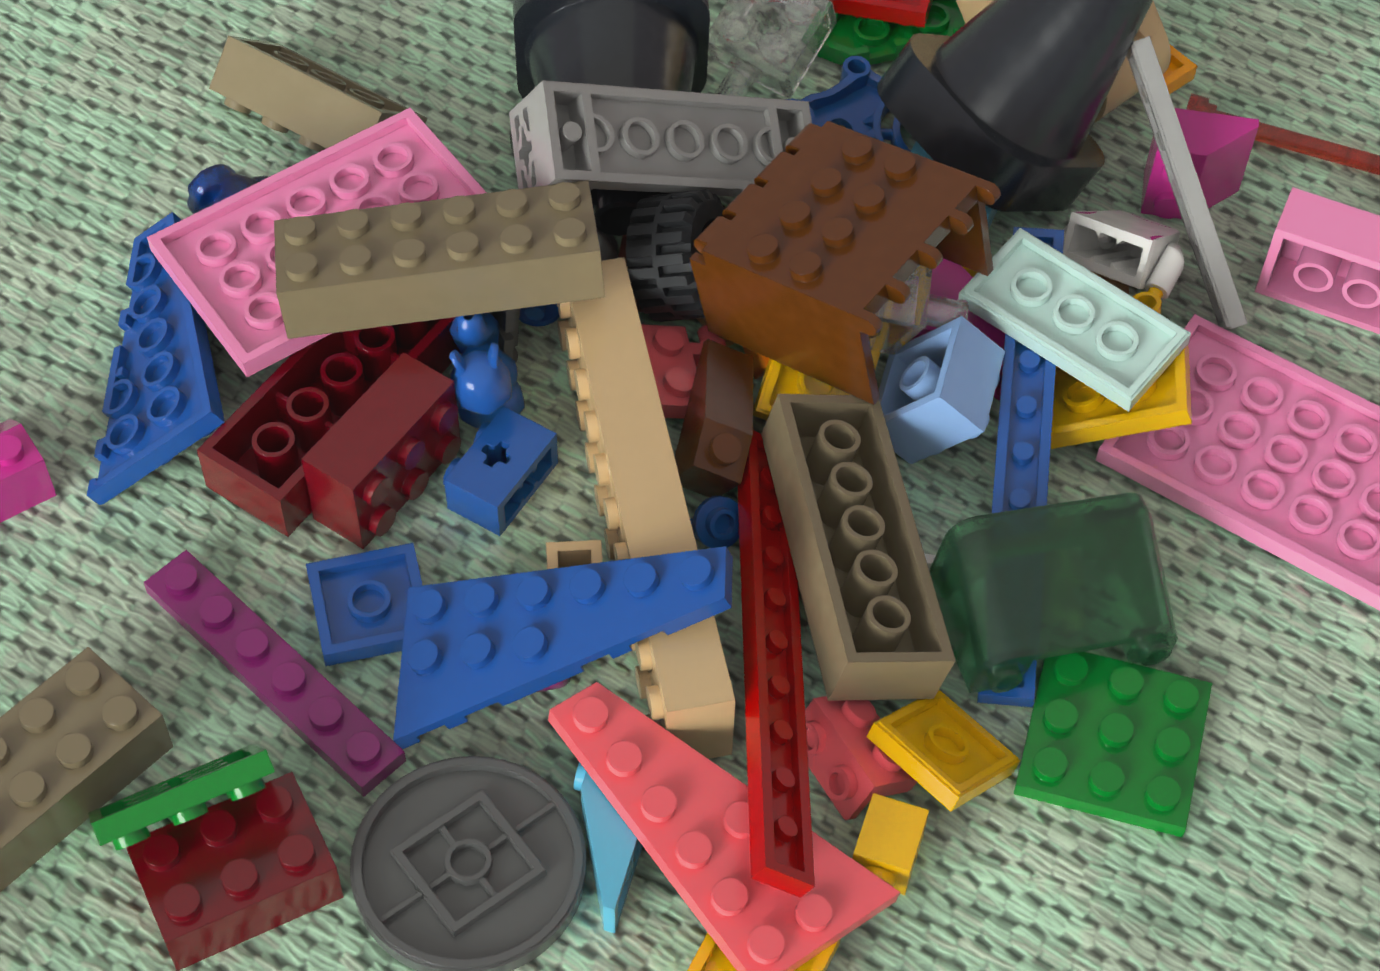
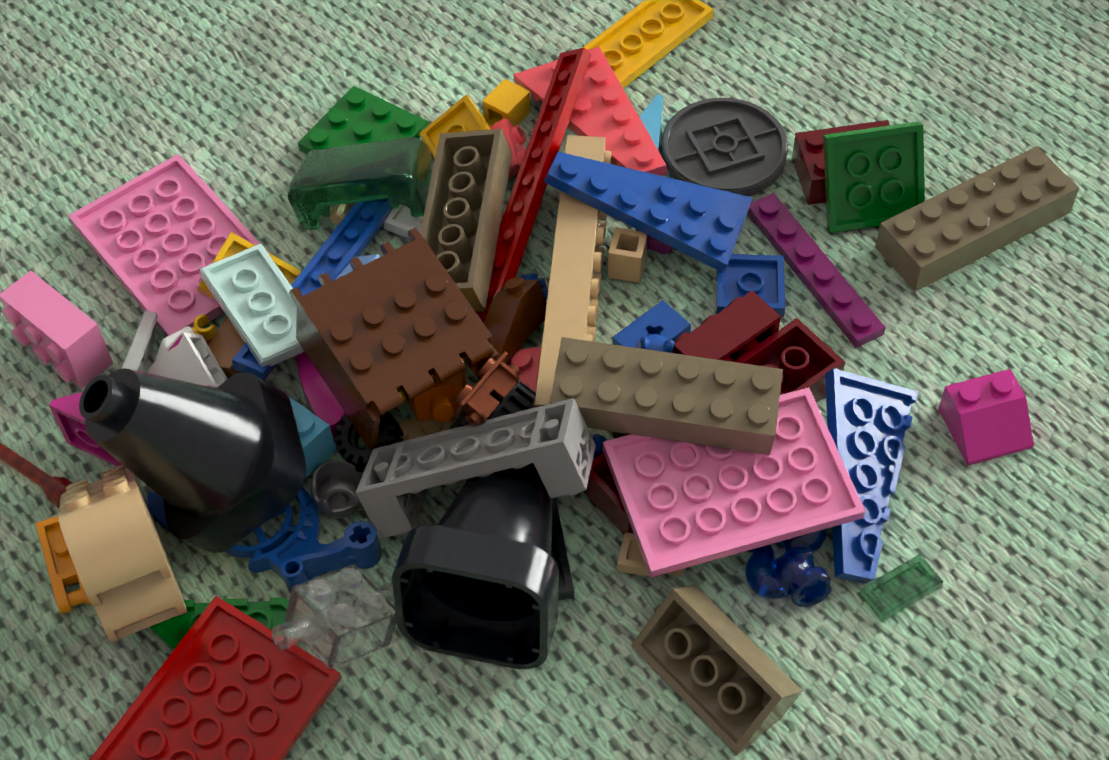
camera: 160 degrees left, 0 degrees up
none -> copper hinge [453,351,521,427]
none -> clear green tile [859,554,944,622]

